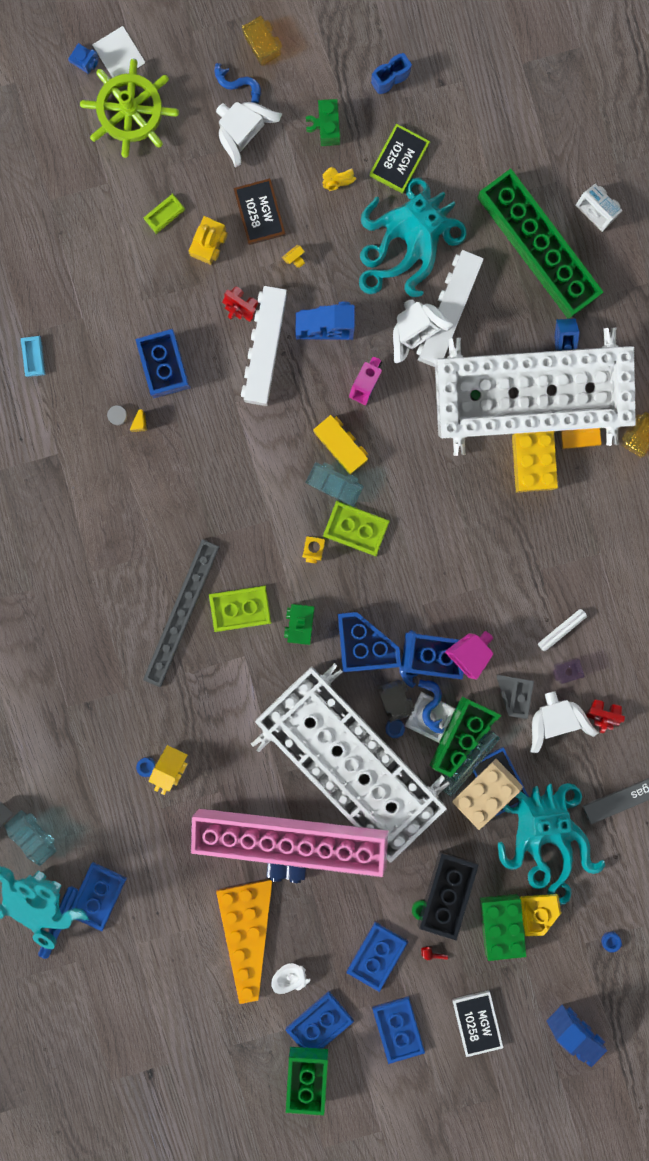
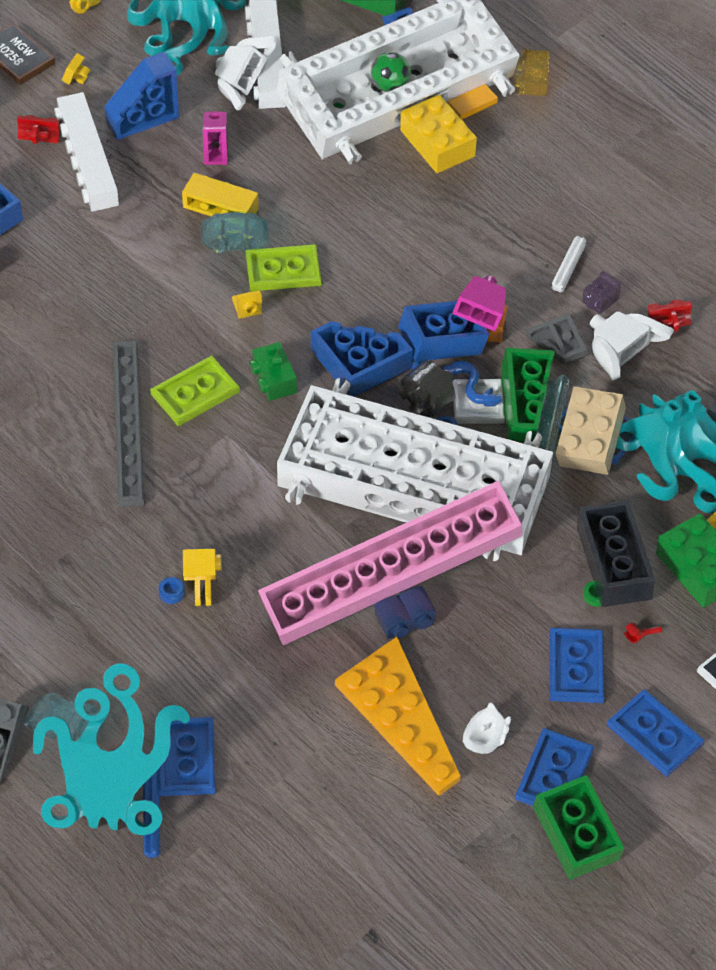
camera: 30 degrees left, 35 degrees down
none -> green piece [370,52,411,92]

